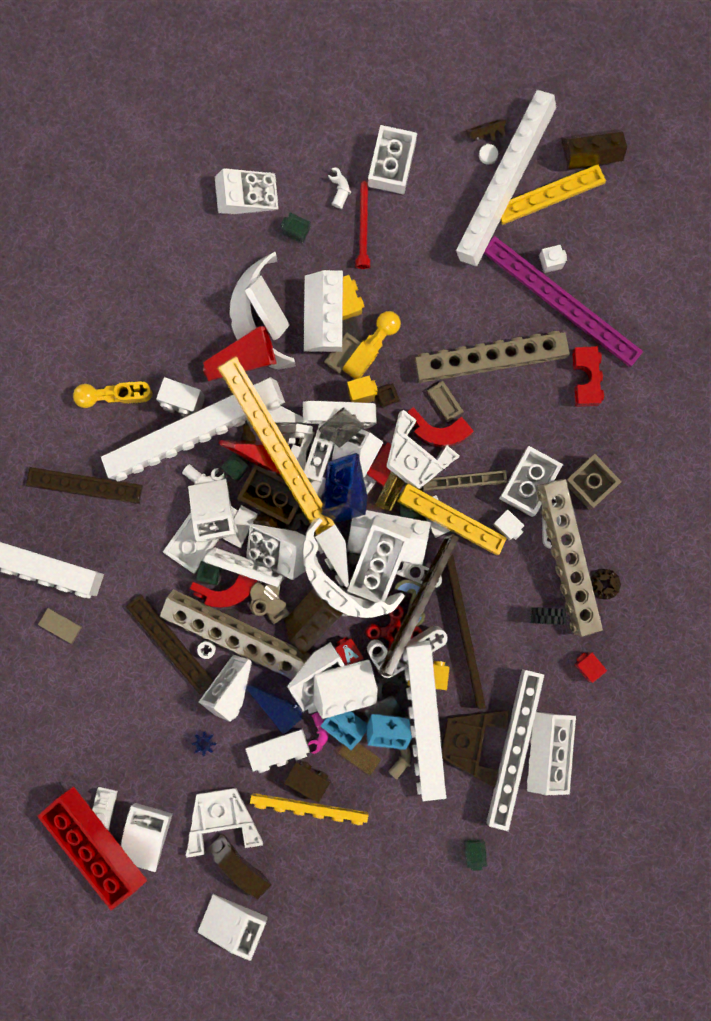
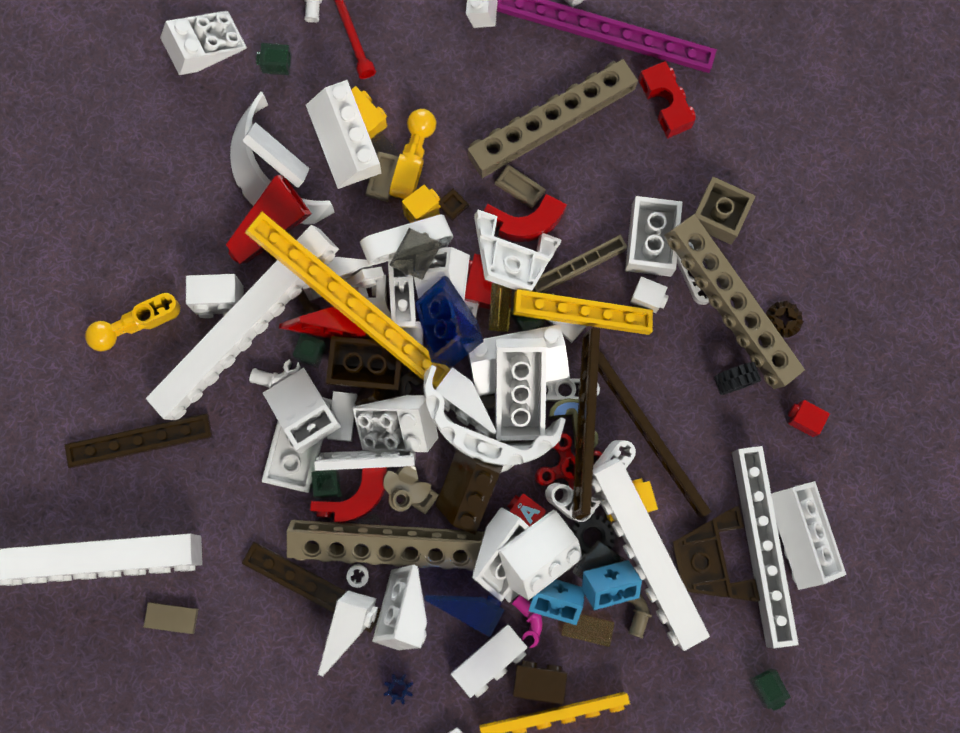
camera: 25 degrees left, 5 degrees down
none -> white slope [318,591,378,676]

